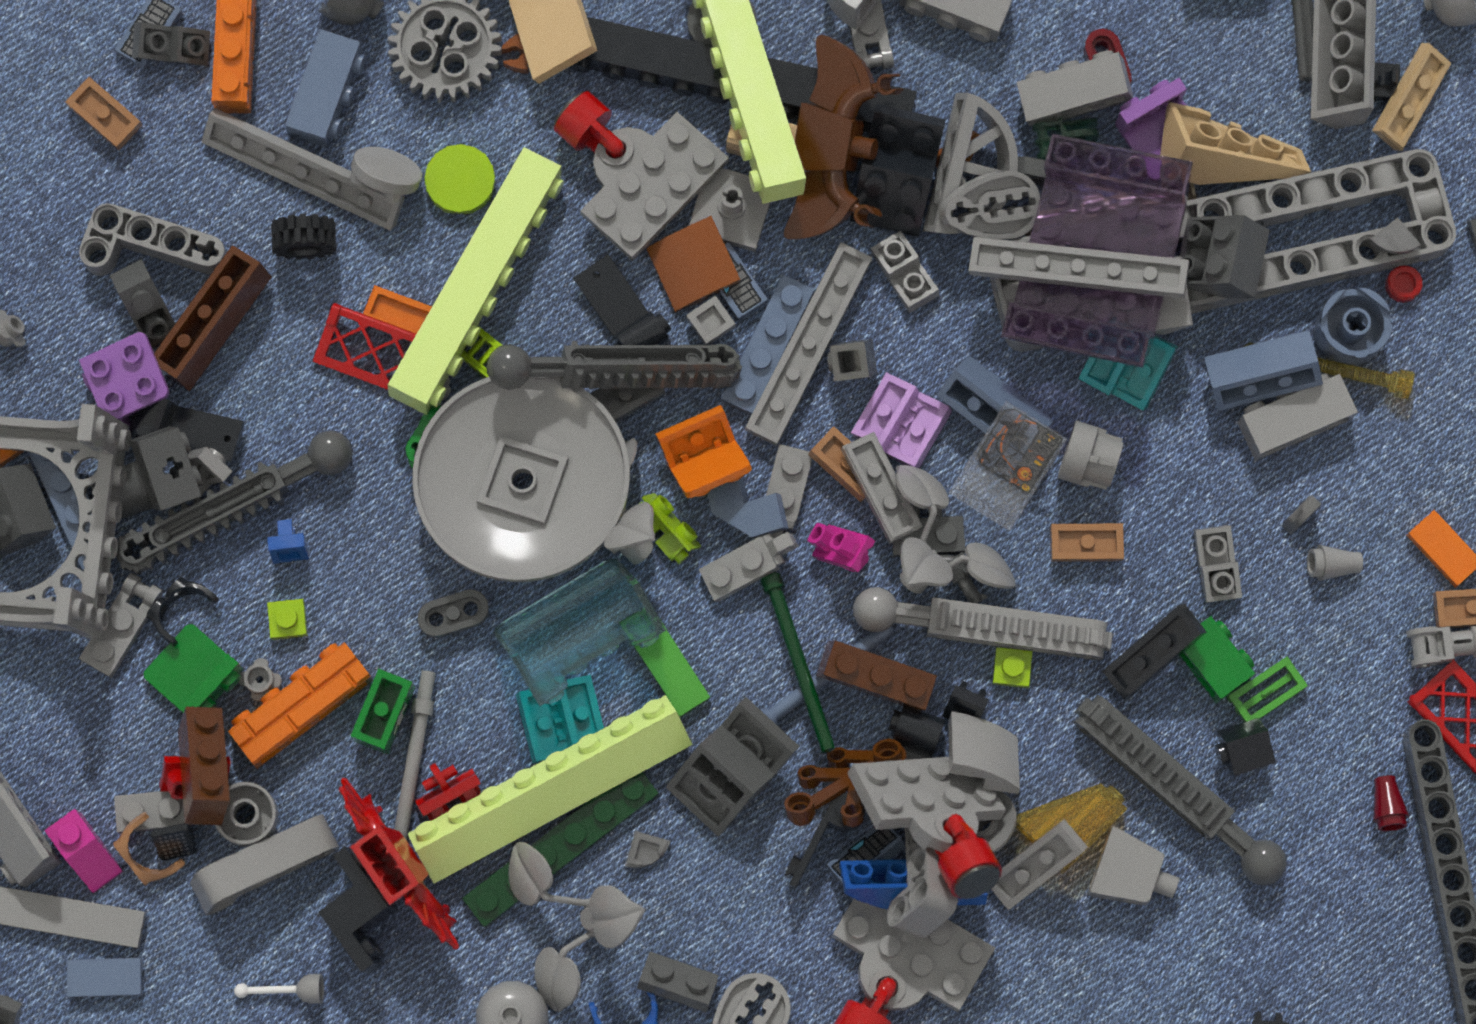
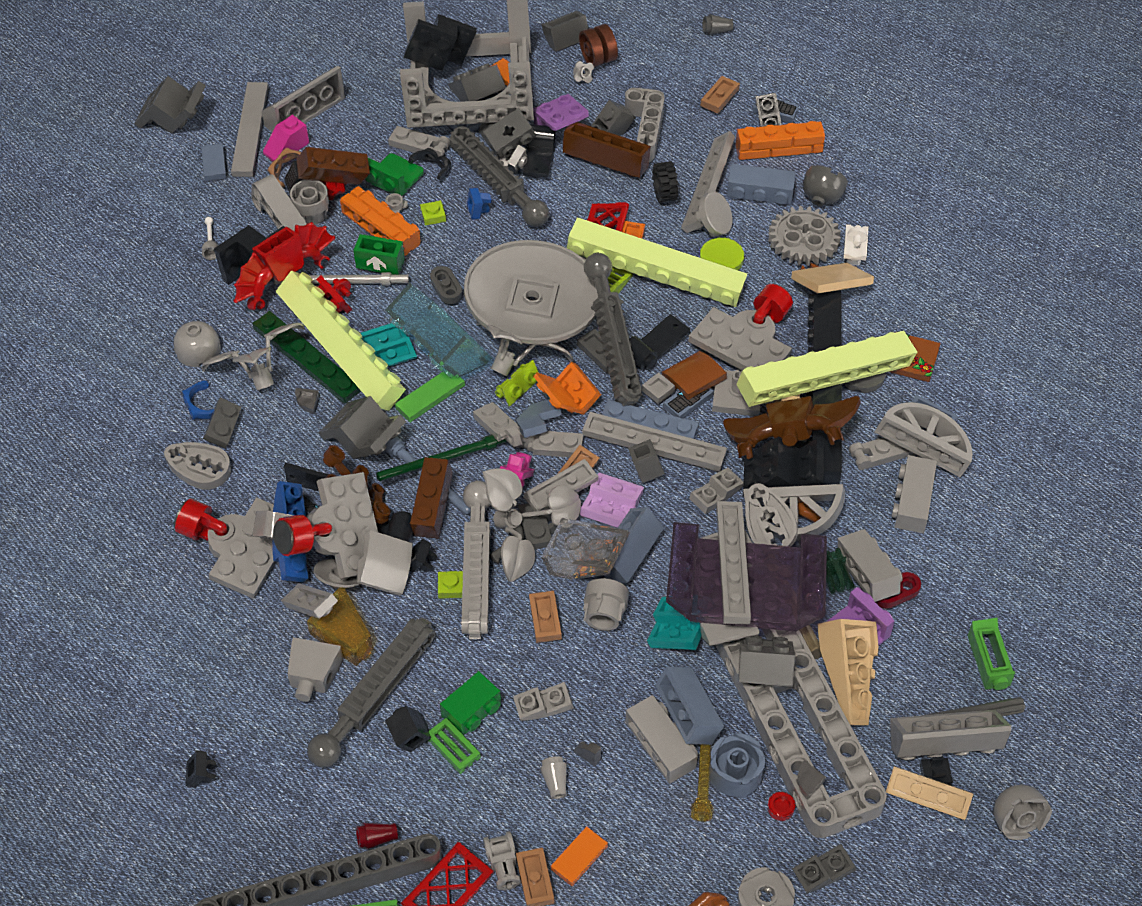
camera: 85 degrees right, 25 degrees down
black plate [1102,604,1207,700] -> none

